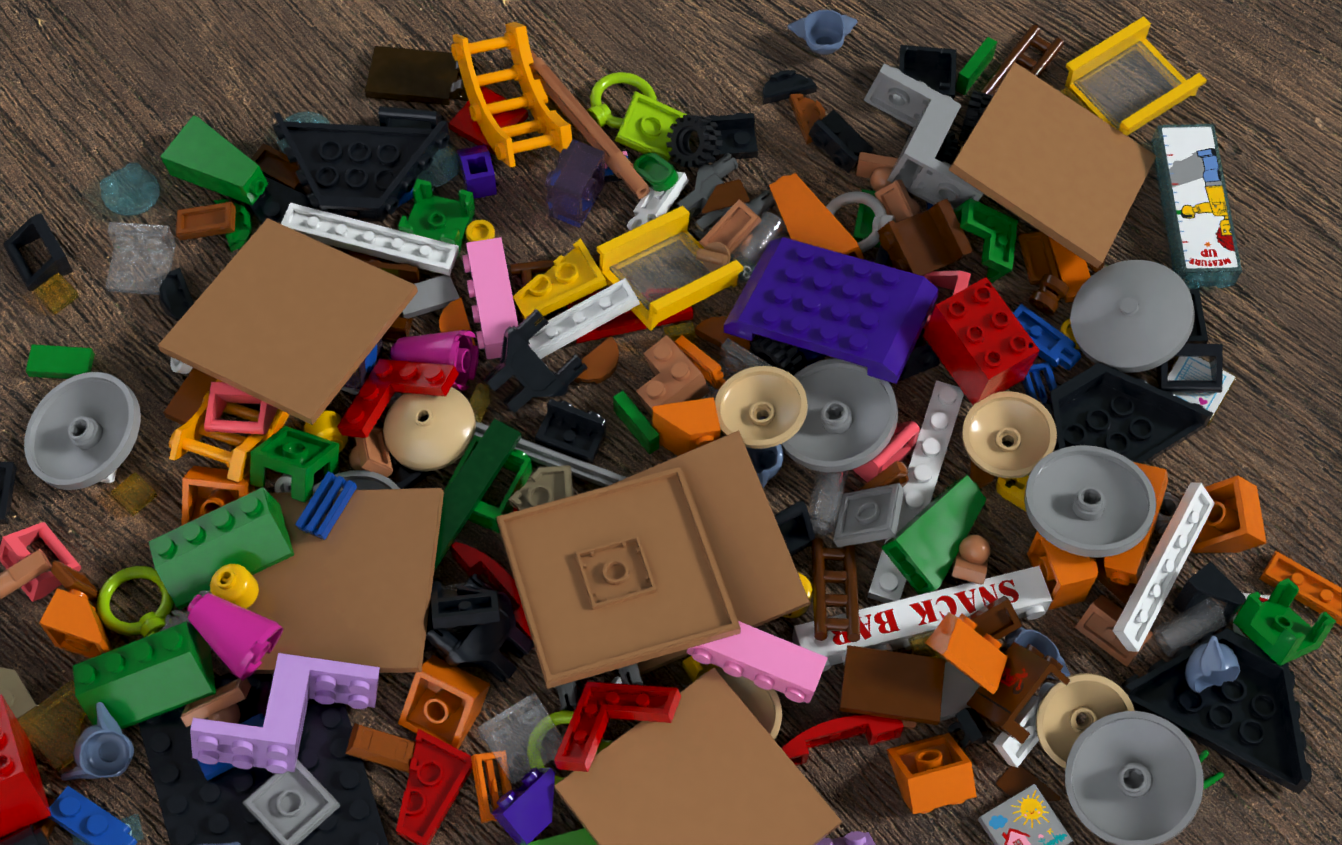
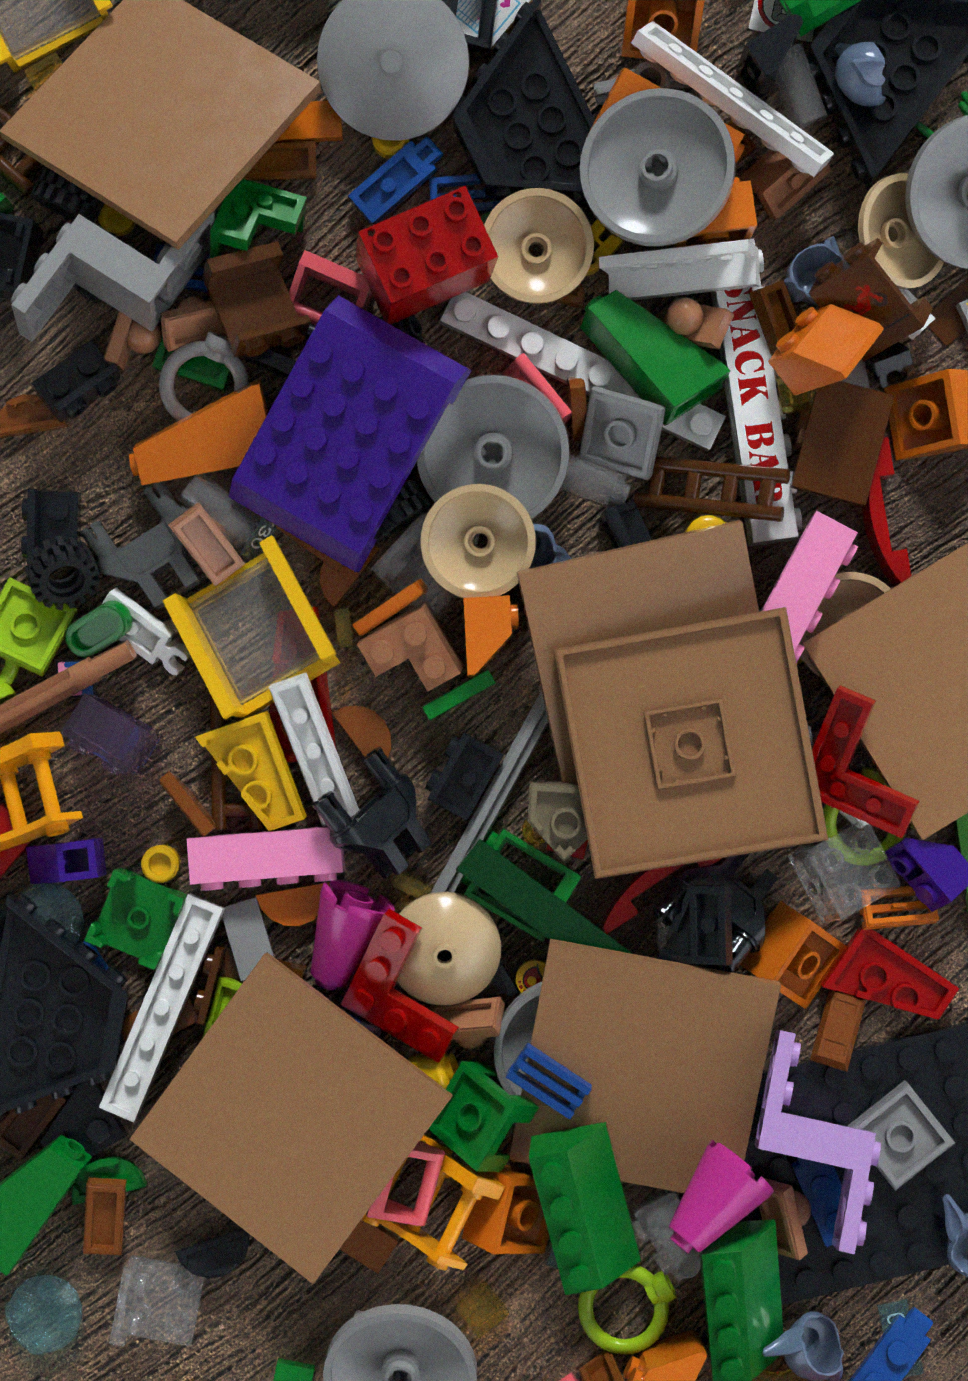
camera: 80 degrees left, 25 degrees up
yellow head [210,563,259,609] -> none
medium nougat plate [696,242,731,271] -> none
reddish brown sticker [702,179,750,214] -> none
reddish brown wheel [1029,274,1069,315] -> none
none -> dark orange tile [159,771,217,837]
none -> white fence [599,239,760,300]

